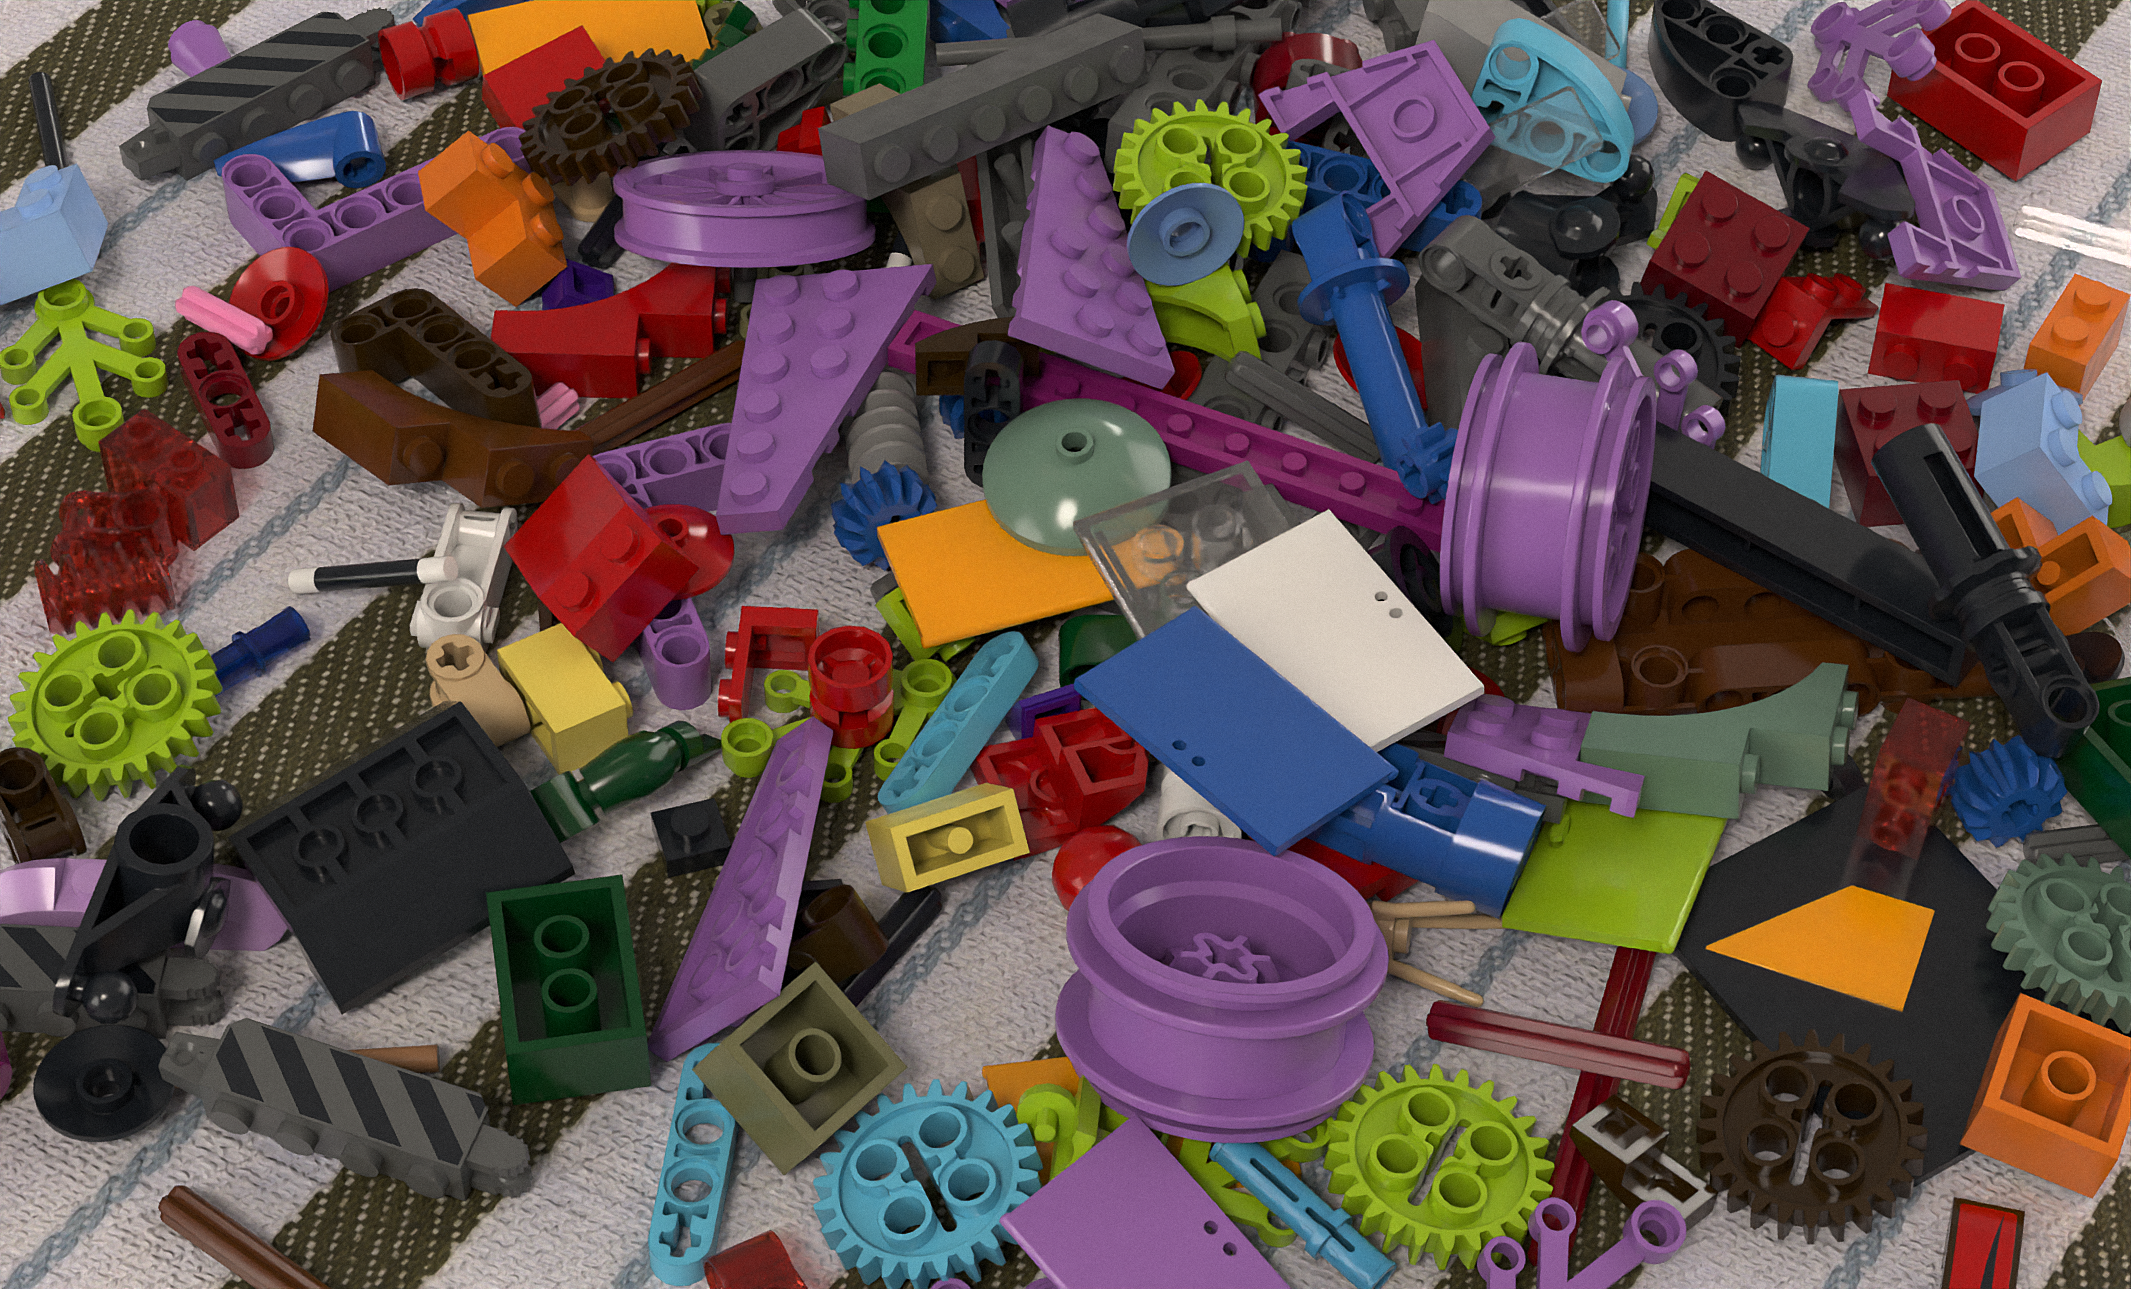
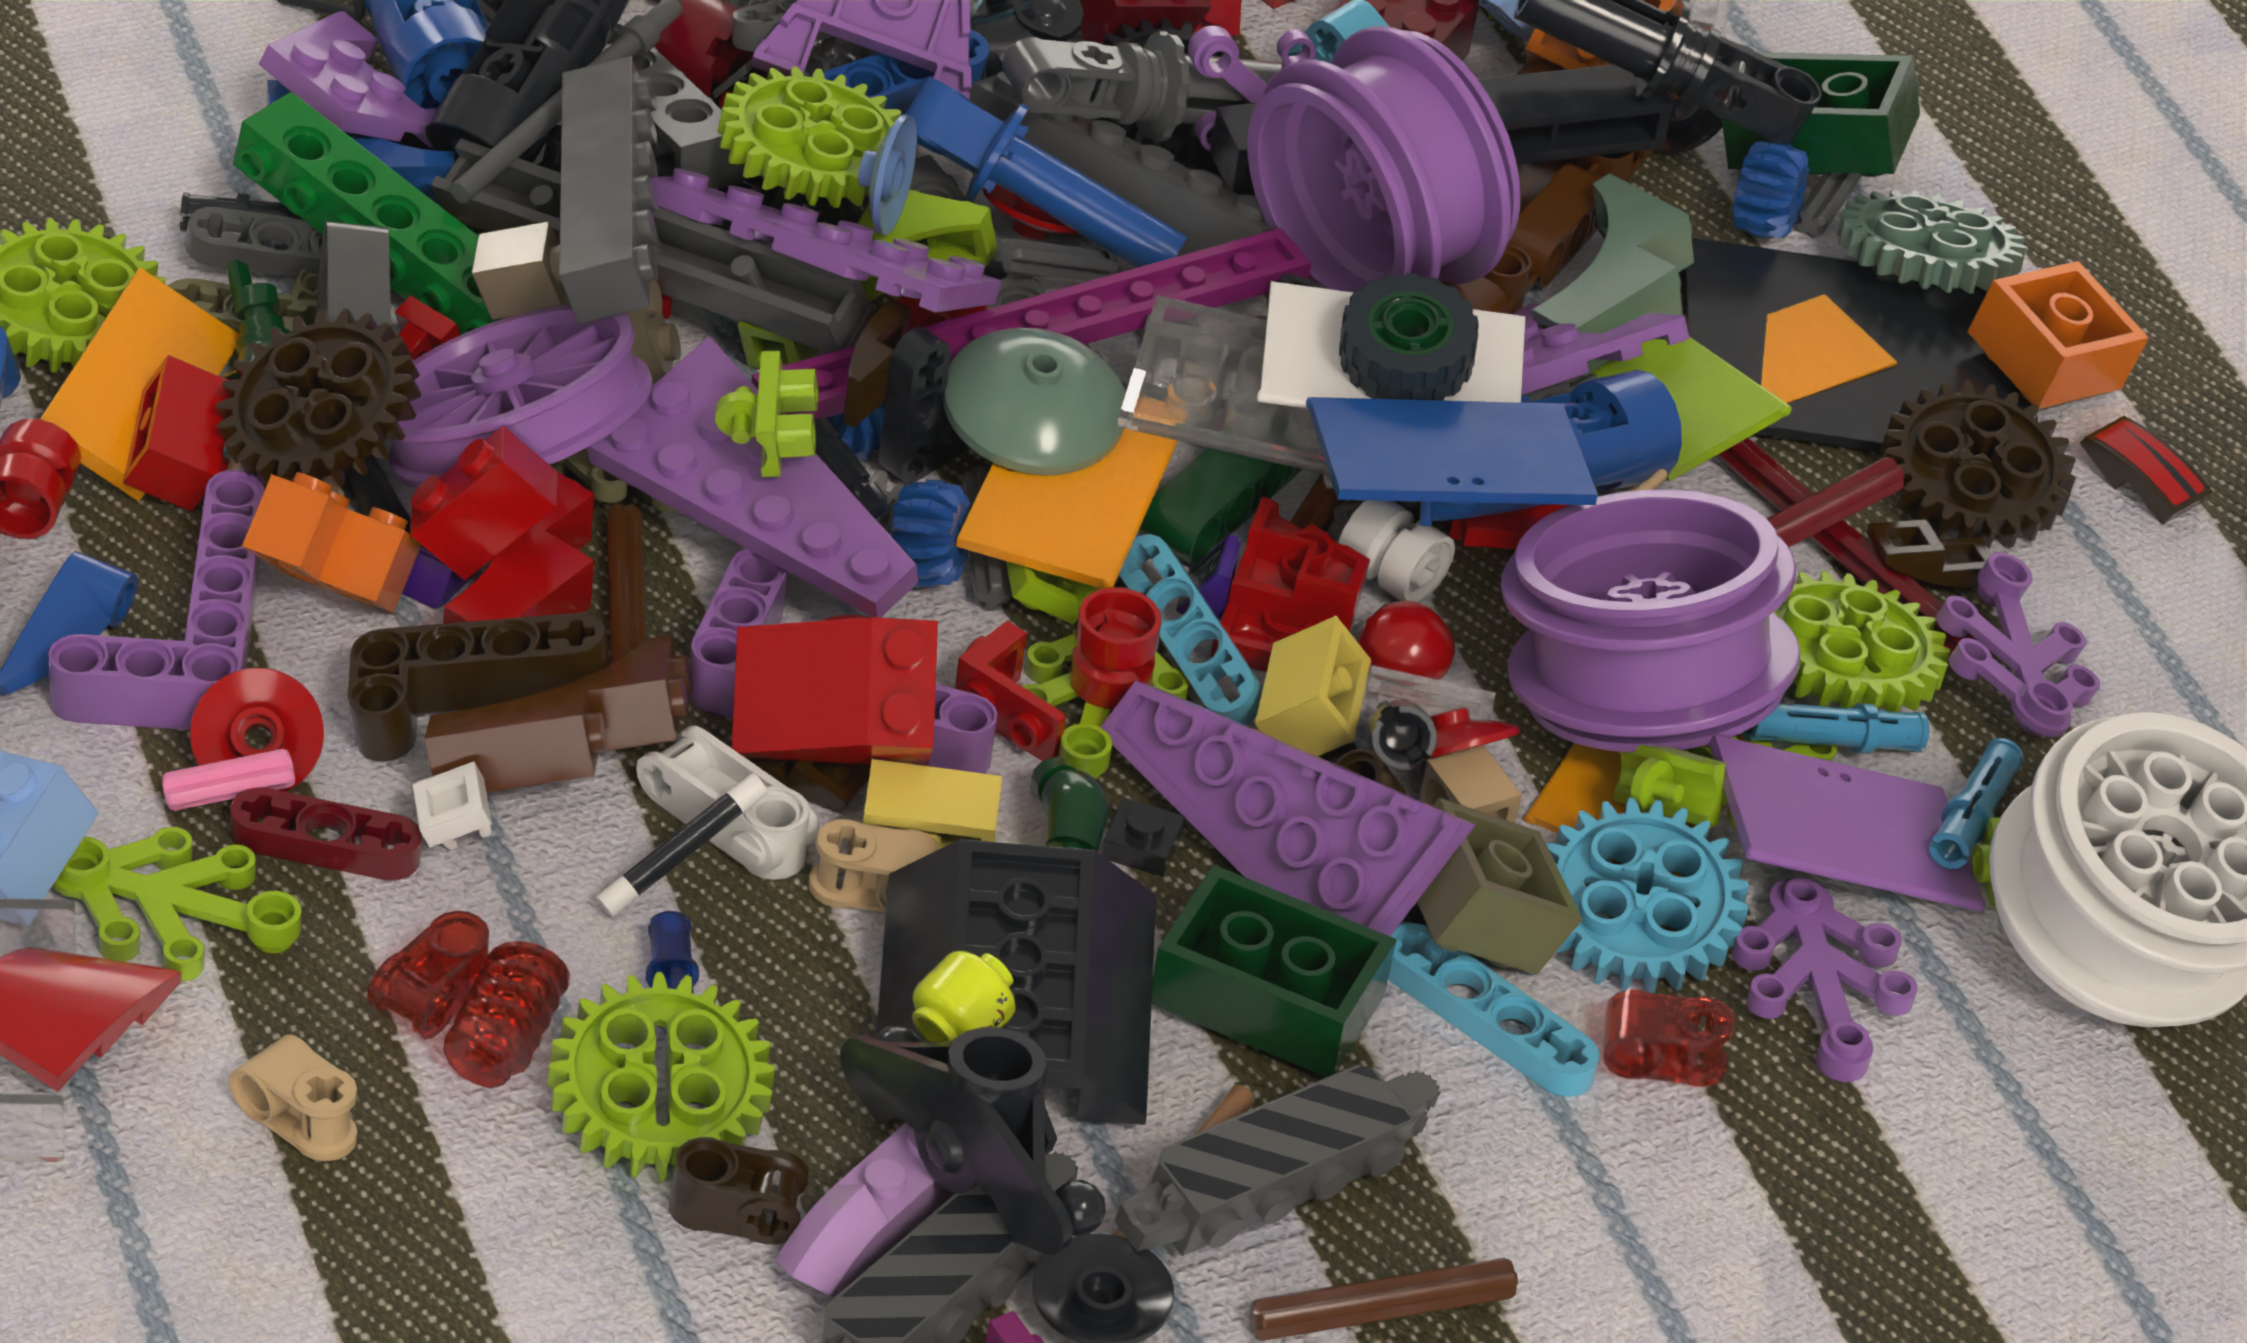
camera: 60 degrees left, 5 degrees down
clear red brick [98,408,240,551] -> none
blue gear [1396,422,1458,504] -> none
clear red brick [1856,698,1970,860] -> none
none -> red brick [410,425,557,581]
none -> white tile [412,761,492,850]
none -> lime hips [715,351,819,477]
none -> black axle [814,417,888,519]
none -> neon yellow head [912,951,1016,1042]
none -> black wheel [1339,273,1479,400]
none -> clear tile [1365,665,1496,720]
none -> black piece [1369,700,1437,770]
none -> tan brick [1419,745,1522,823]
none -> red dish [1423,707,1520,760]

